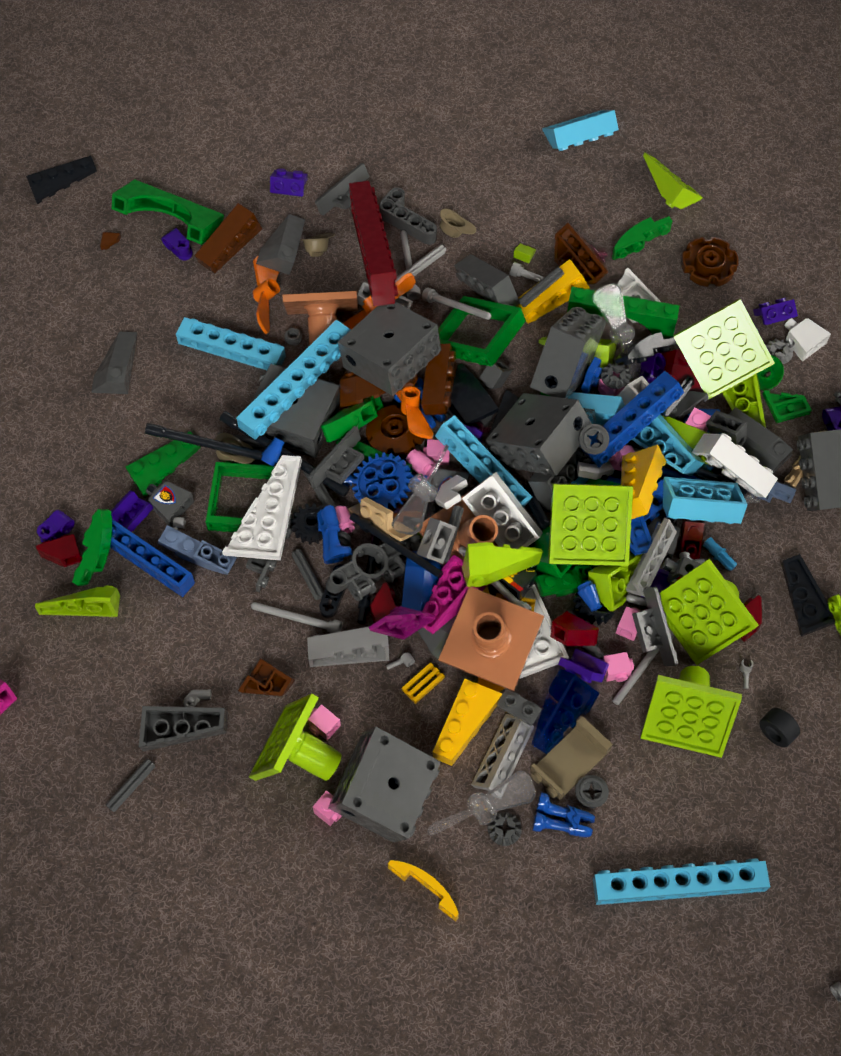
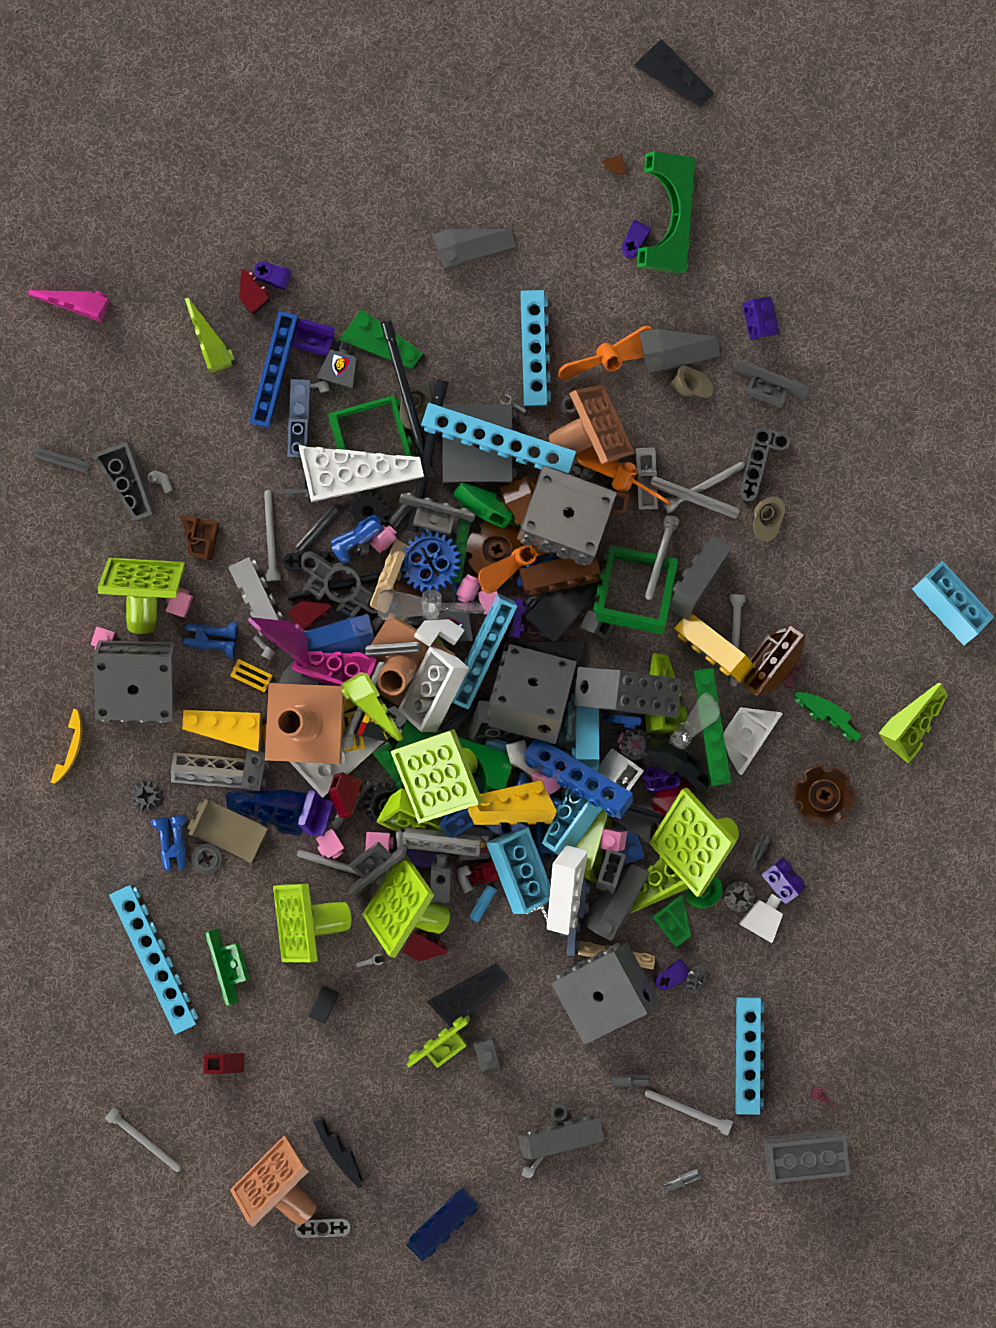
camera: 70 degrees right, 25 degrees up
green slope [72,509,112,586] -> none
reddish brown wedge [195,203,262,274] -> none
blue cone [261,437,285,466] -> none
dark red brick [349,181,398,306] -> none
black bar [350,513,443,578] -> none
light grey brick [417,517,457,564] -> none
clear piece [427,771,536,836] -> none
lime slope [513,244,536,263] -> none
dark grey axle [518,267,564,307] -> none
blue cone [577,580,602,612] -> none
dark grey gear [578,424,609,455] -> none
none -> blue piece [182,622,238,658]
none -> dark red slope [204,1053,244,1074]
none -> green bracket [206,928,250,1006]

